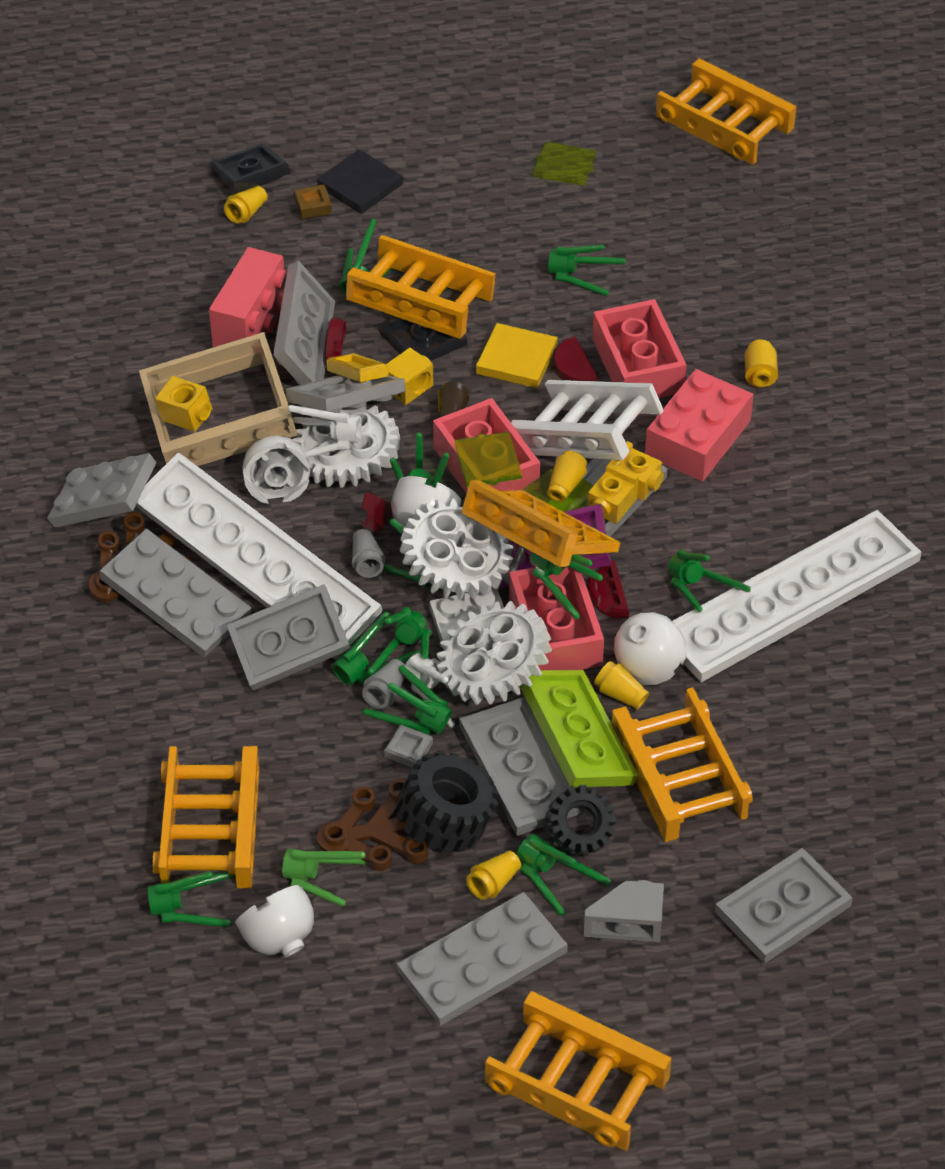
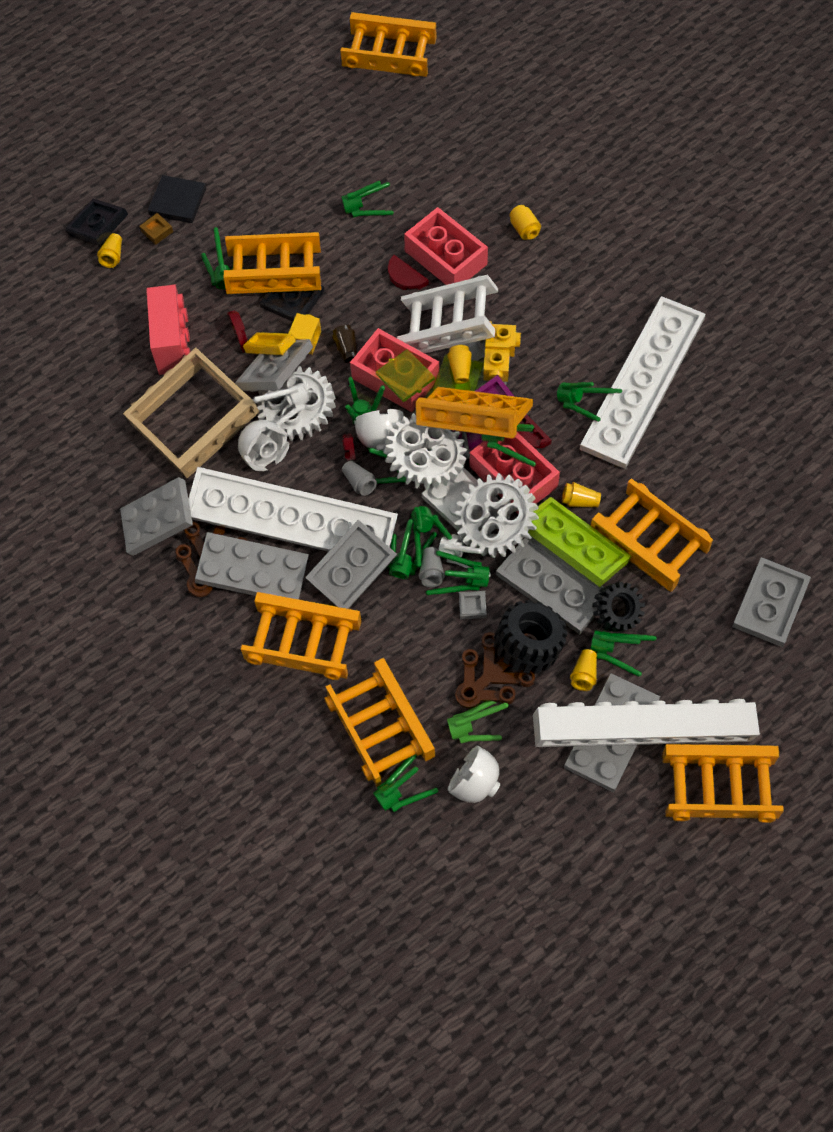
camera: 25 degrees left, 15 degrees up
yellow brick [155,375,213,432] -> none
light grey plate [273,261,335,385] -> none
yellow tile [476,323,558,388] -> none
clear neon green piece [533,142,597,186] -> none
light grey slope [584,880,664,942] -> none
white cylinder [613,612,687,685] -> none
coral brick [645,369,754,482] -> none
none -> light orange fence [241,592,361,680]
none -> white brick [533,699,760,747]

